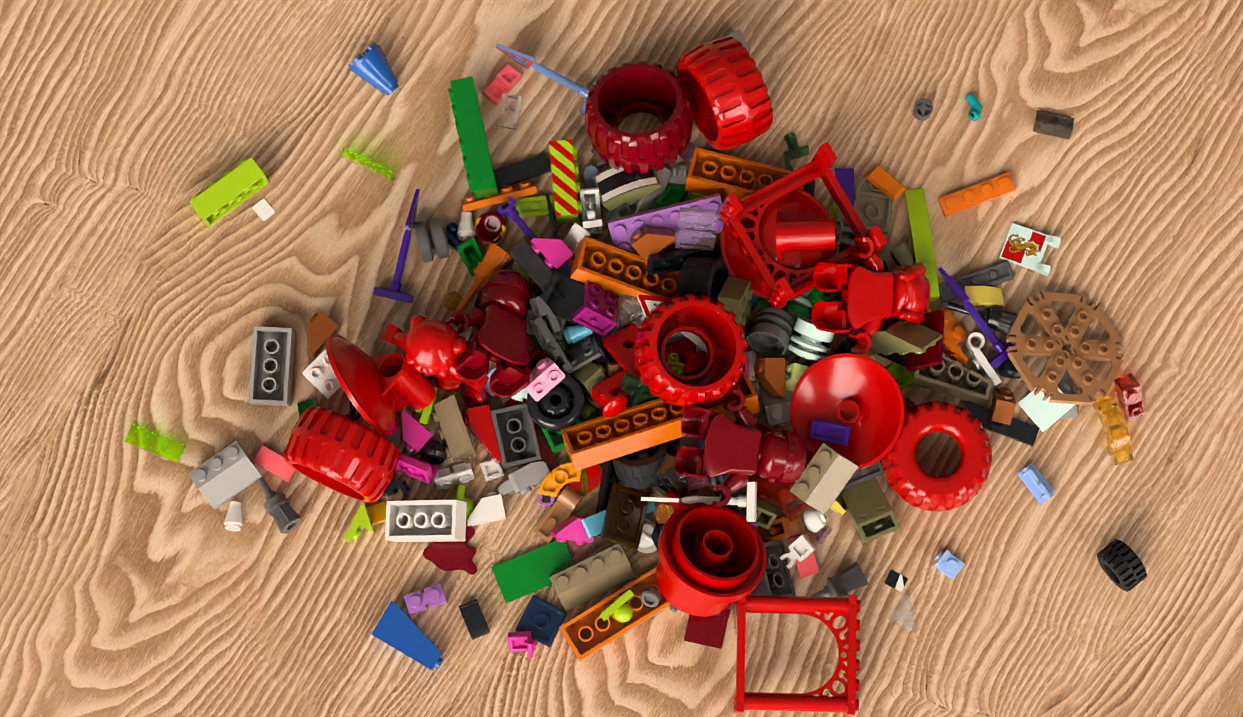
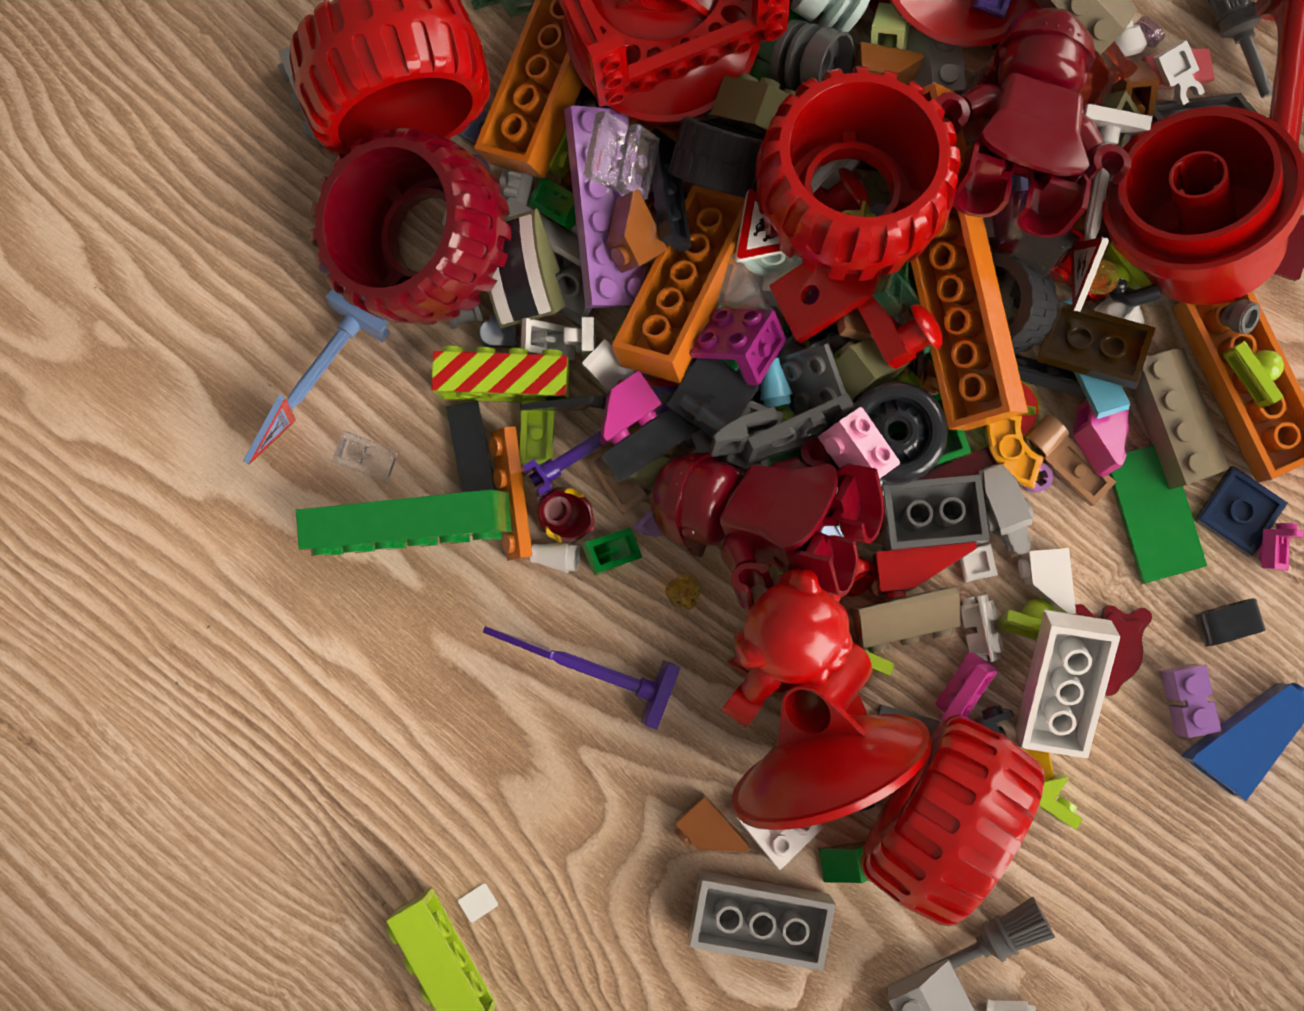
camera: 80 degrees left, 5 degrees up
coral slope [253,445,295,482] -> none
clear neon green tile [340,147,395,181] -> none
blue cone [349,42,399,96] -> none
dark pink slope [401,410,434,455] -> none
dark grey wheel [413,216,450,263] -> none
black cone [421,440,447,465] -> none
dark blue arm [445,222,462,251] -> none
orange piece [456,243,512,312] -> none
coral slope [482,64,522,106] -> none

